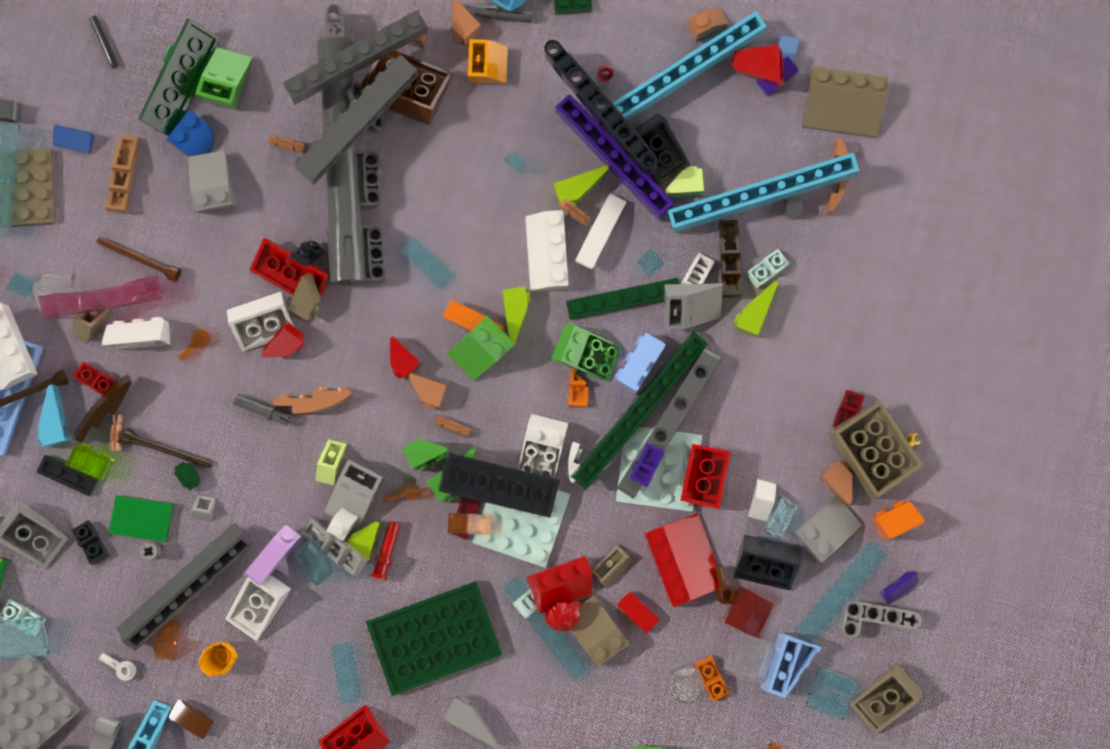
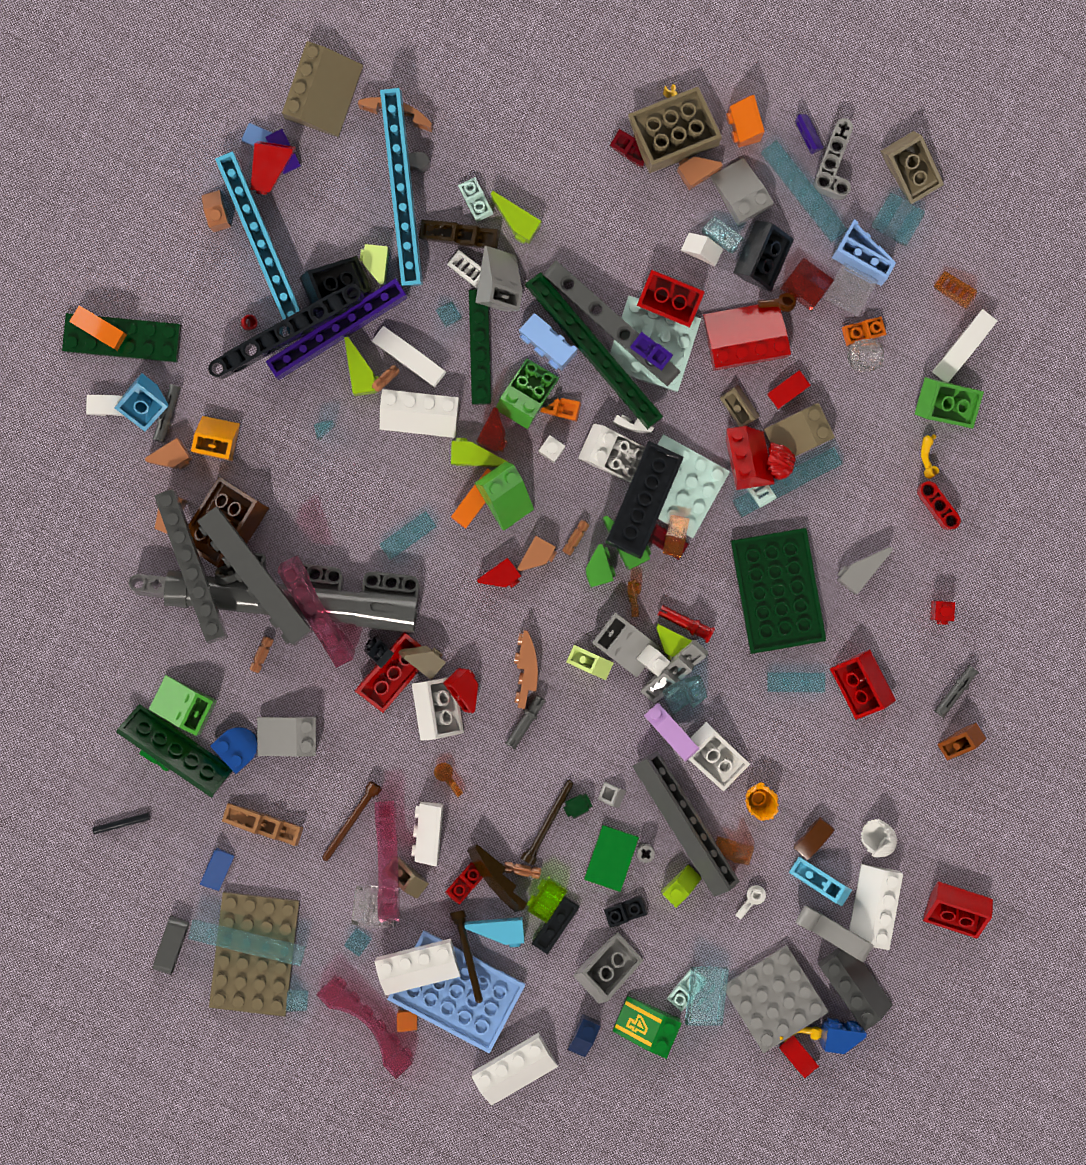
camera: 85 degrees left, 5 degrees up
none -> clear pink arch [277,555,355,668]
none -> clear red slope [476,407,508,455]
none -> white brick [539,435,565,463]
none -> lime slope [661,864,702,908]

